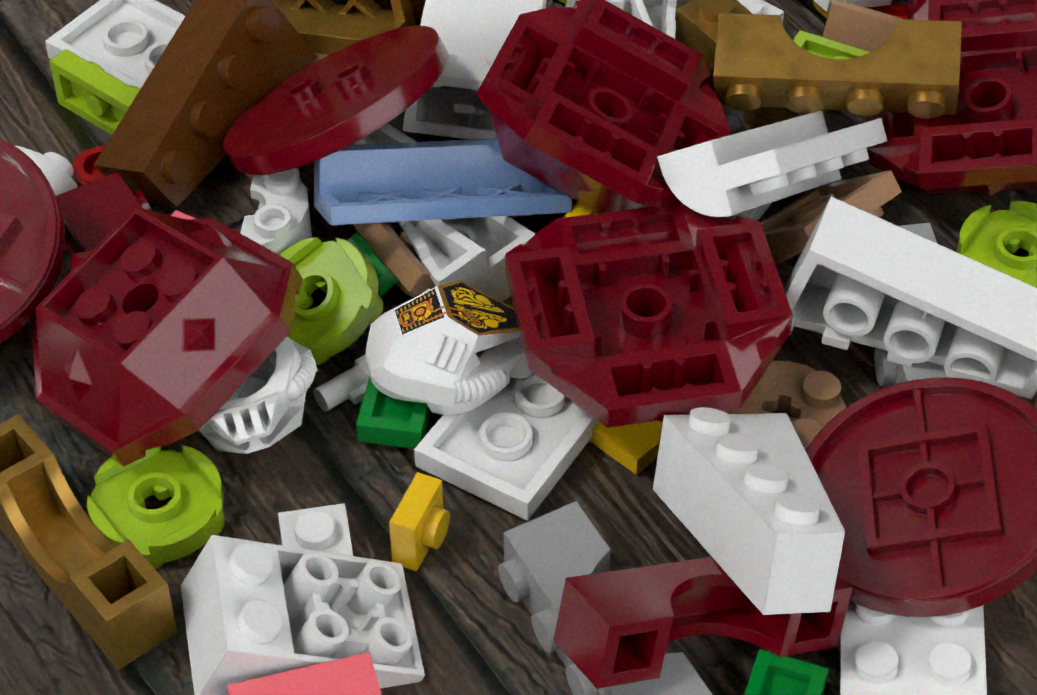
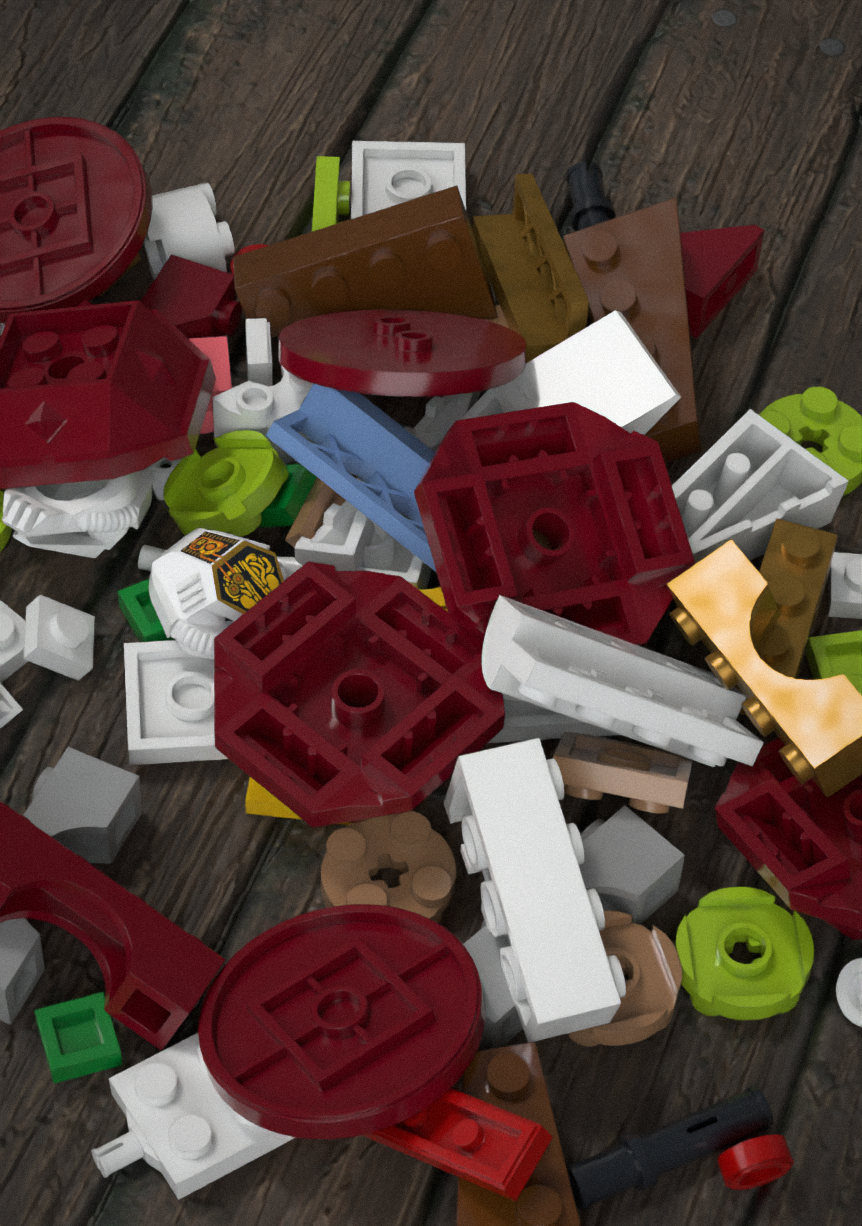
camera: 50 degrees right, 5 degrees up
yellow plate [389,472,450,572] -> none
white wedge [653,407,845,615] -> none
none -> white plate [23,595,95,681]
none -> white tile [245,318,272,387]

